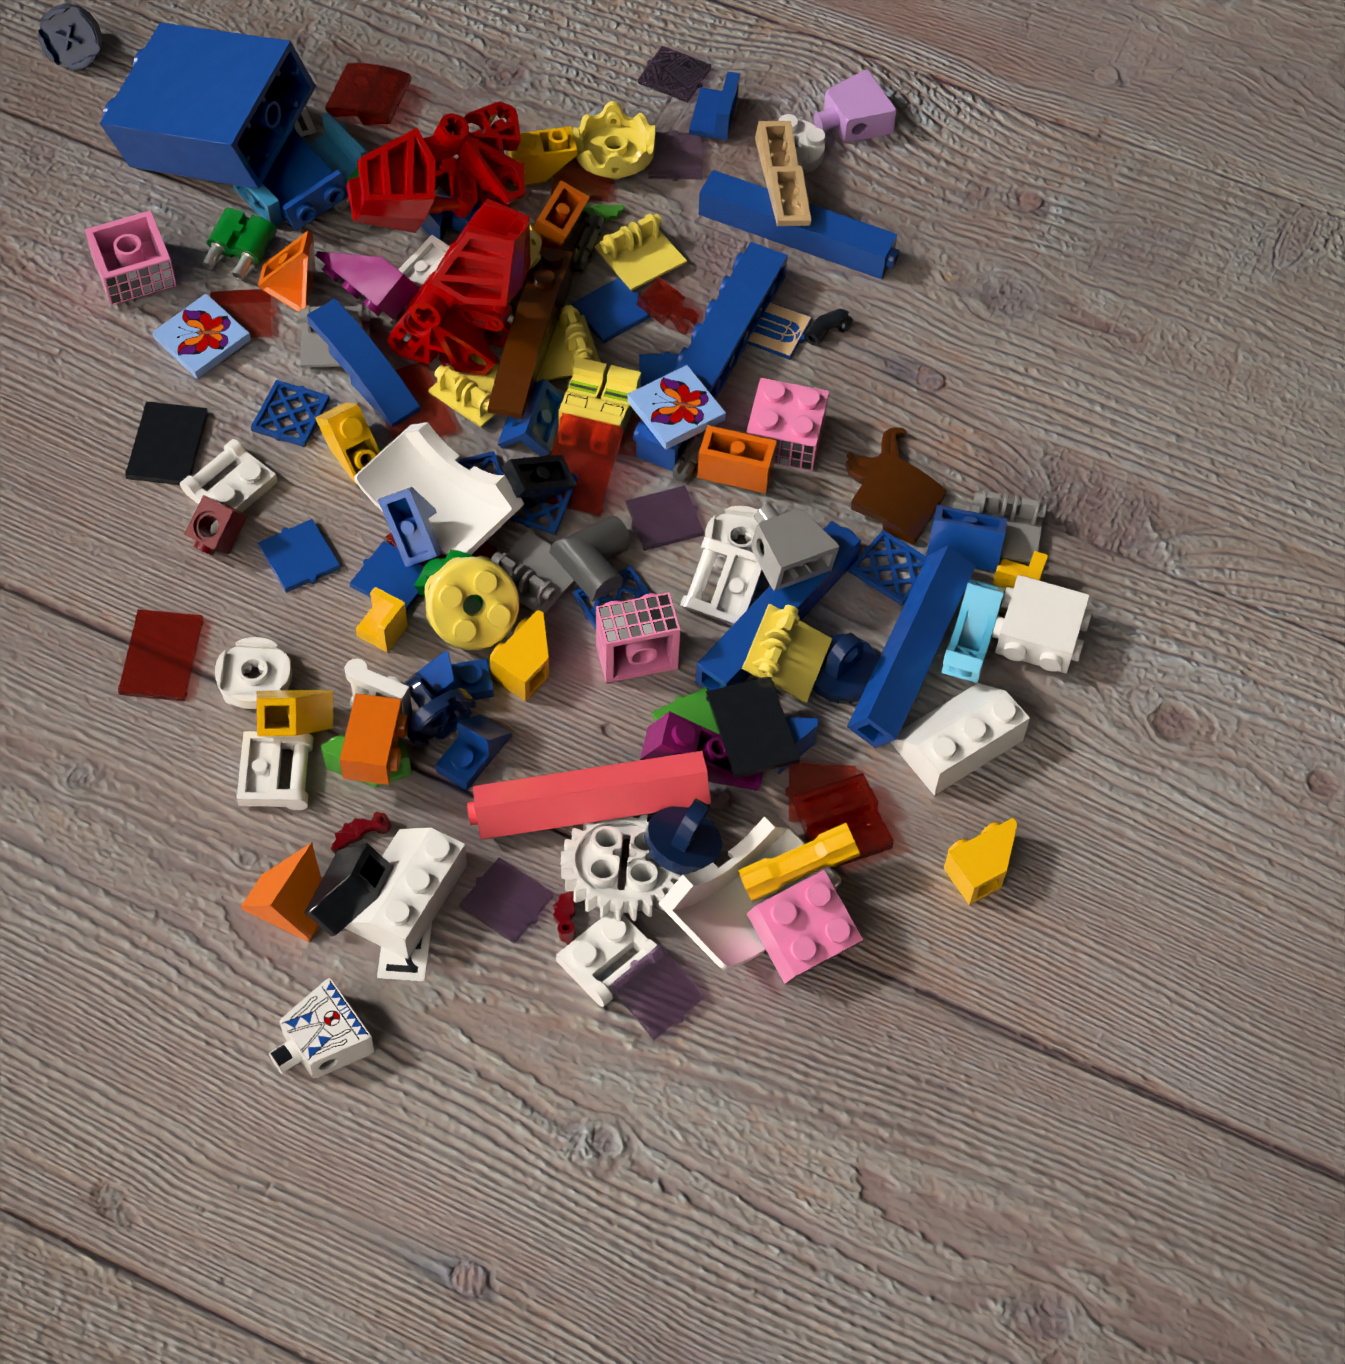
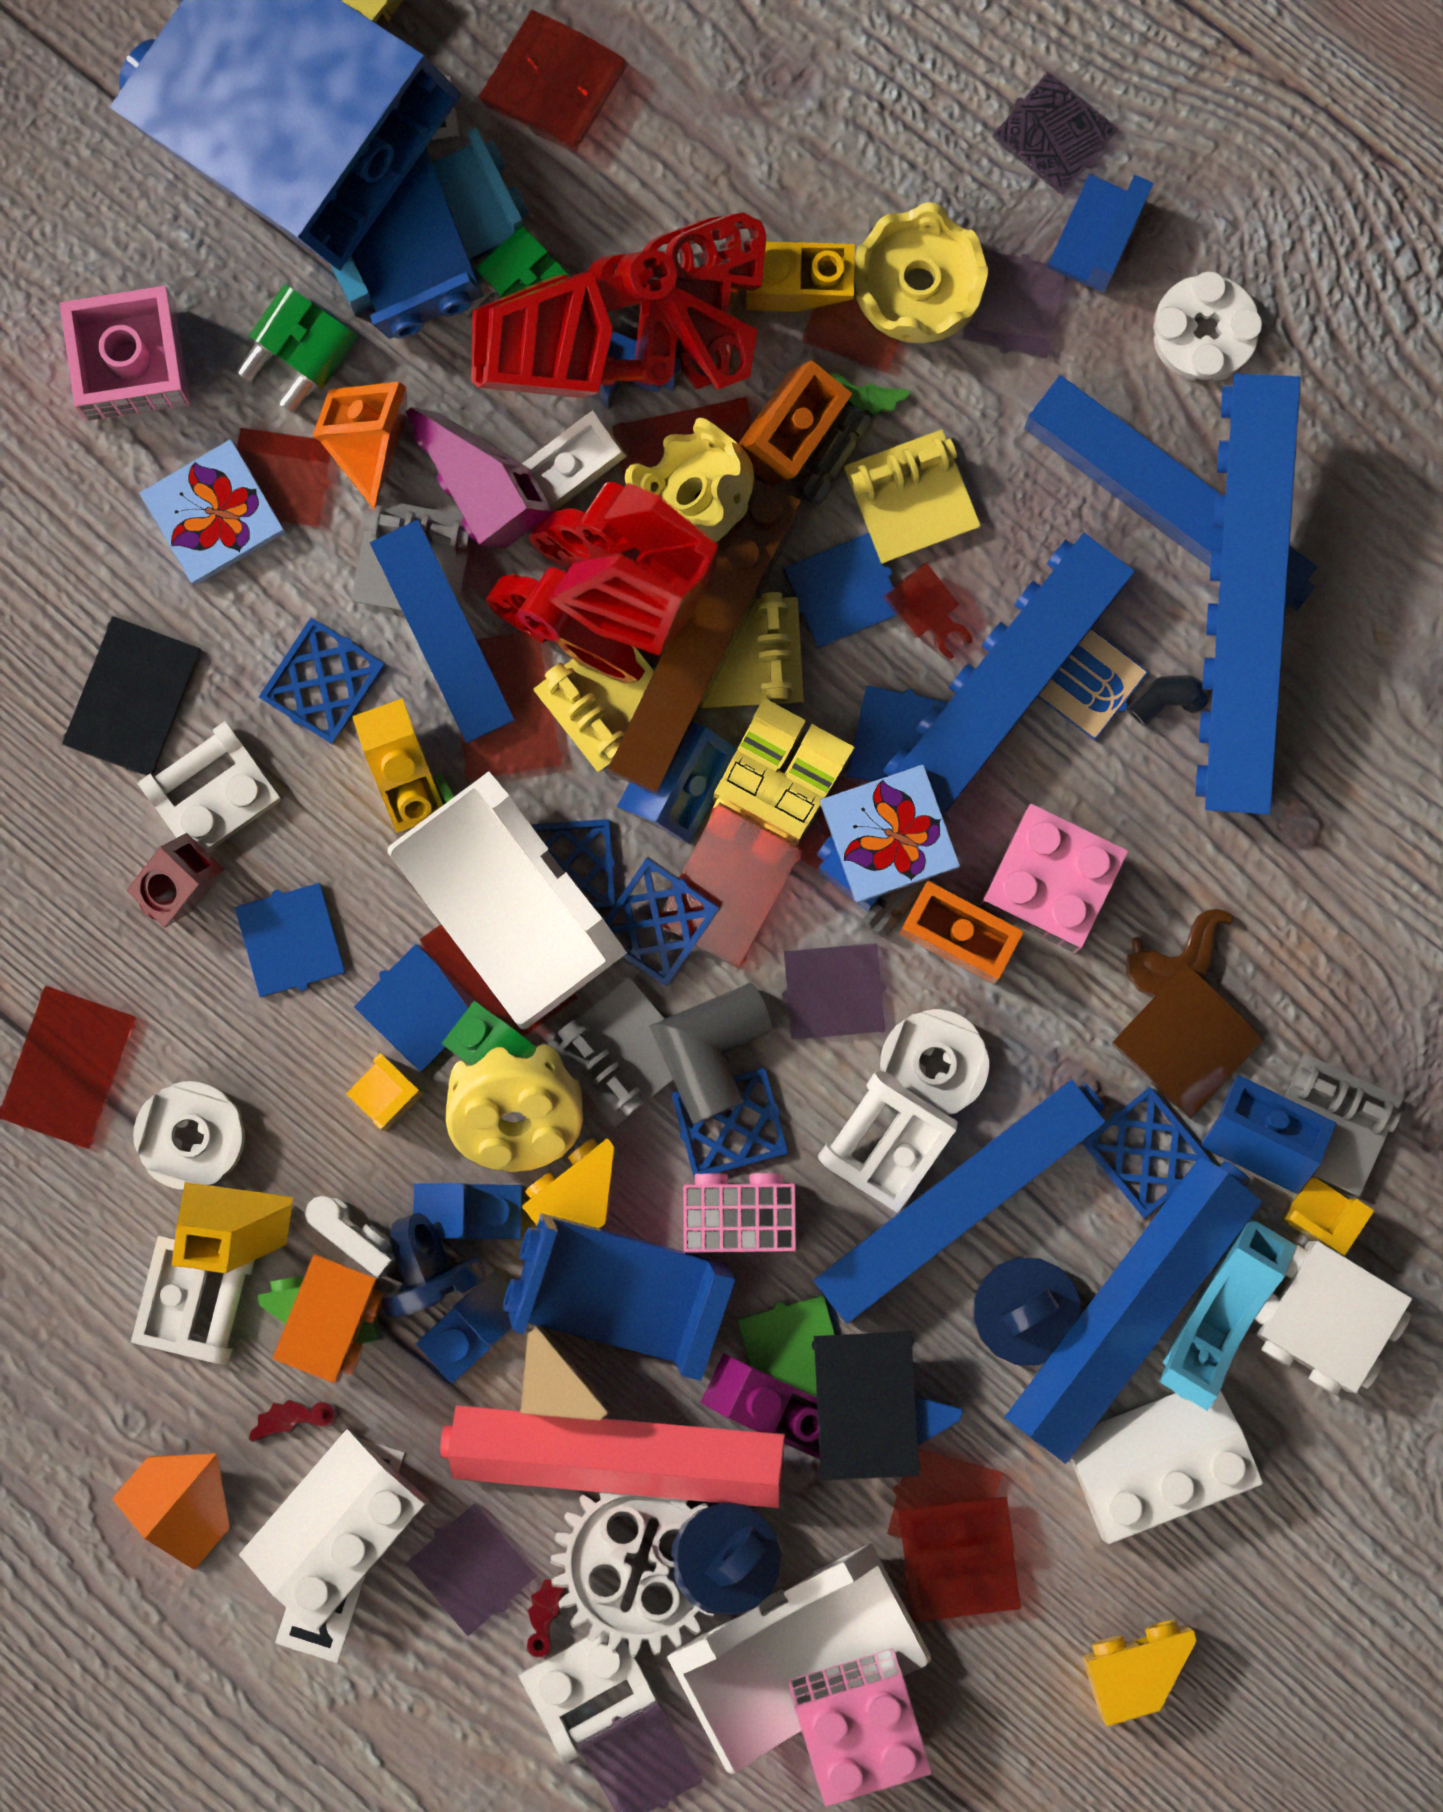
camera: 15 degrees right, 25 degrees up
white torso [269,978,374,1078] -> none
black slope [304,843,394,936] -> none
blue slope [378,487,442,567] -> none
black slope [502,454,577,508] -> none
yellow axle [738,823,860,903] -> none
light yellow hinge [742,604,832,703] -> none
light grey torso [751,504,840,591] -> none
tan slope [755,121,811,226] -> none
lavender torso [813,69,897,143] -> none
none -> blue panel [503,1213,736,1381]
none -> tan slope [521,1326,611,1420]
none -> blue brick [1195,373,1301,814]

